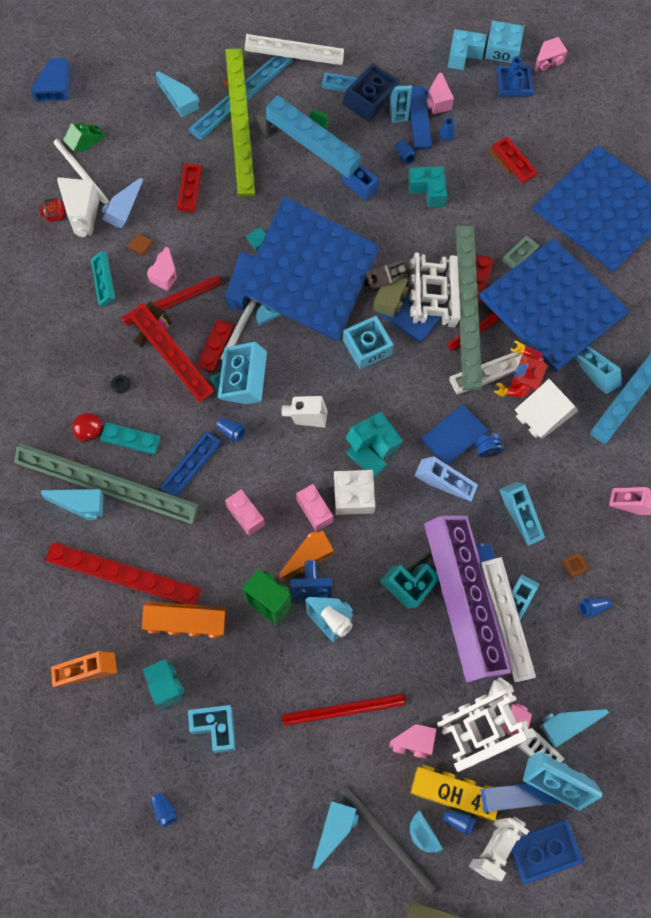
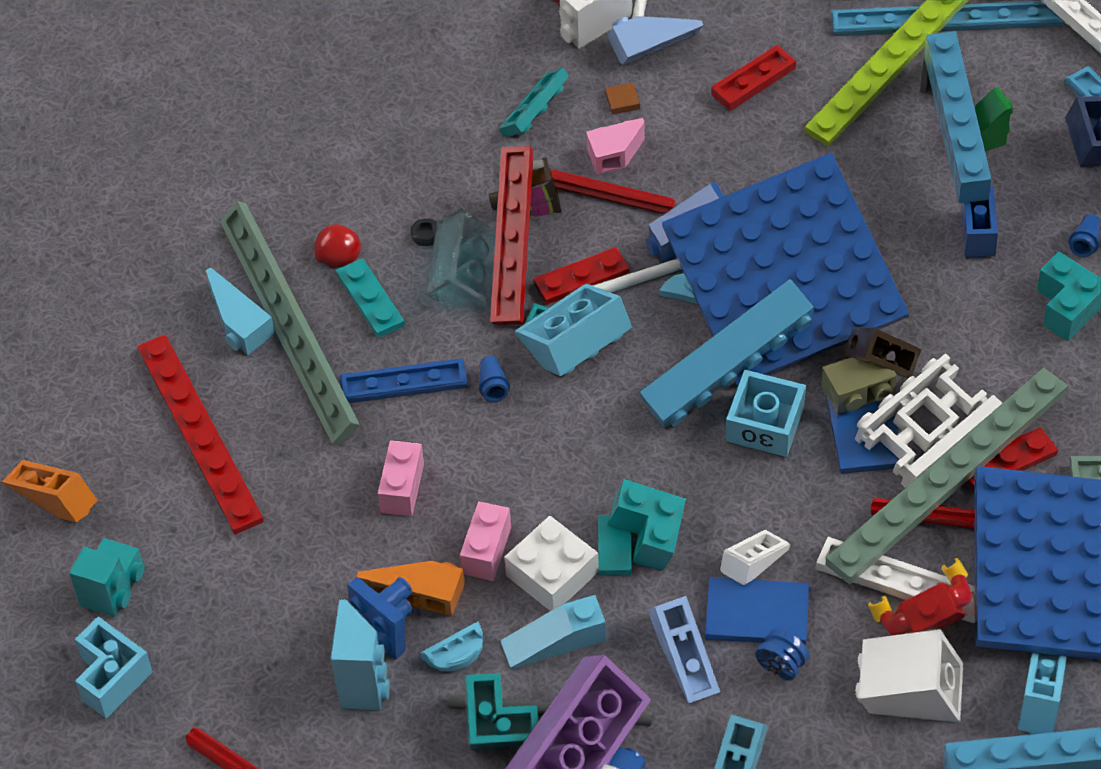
camera: 50 degrees right, 15 degrees down
orange brick [142,601,227,638] -> none
green brick [242,569,292,626] -> none
white torso [282,396,327,428] -> none
white cone [321,606,353,637] -> none
none -> medium azure plate [420,622,483,671]
none -> clear light blue slope [425,208,496,310]
none -> medium azure slope [501,595,606,669]
none -> dark azure brick [640,279,814,428]
none -> white slope [721,530,790,585]

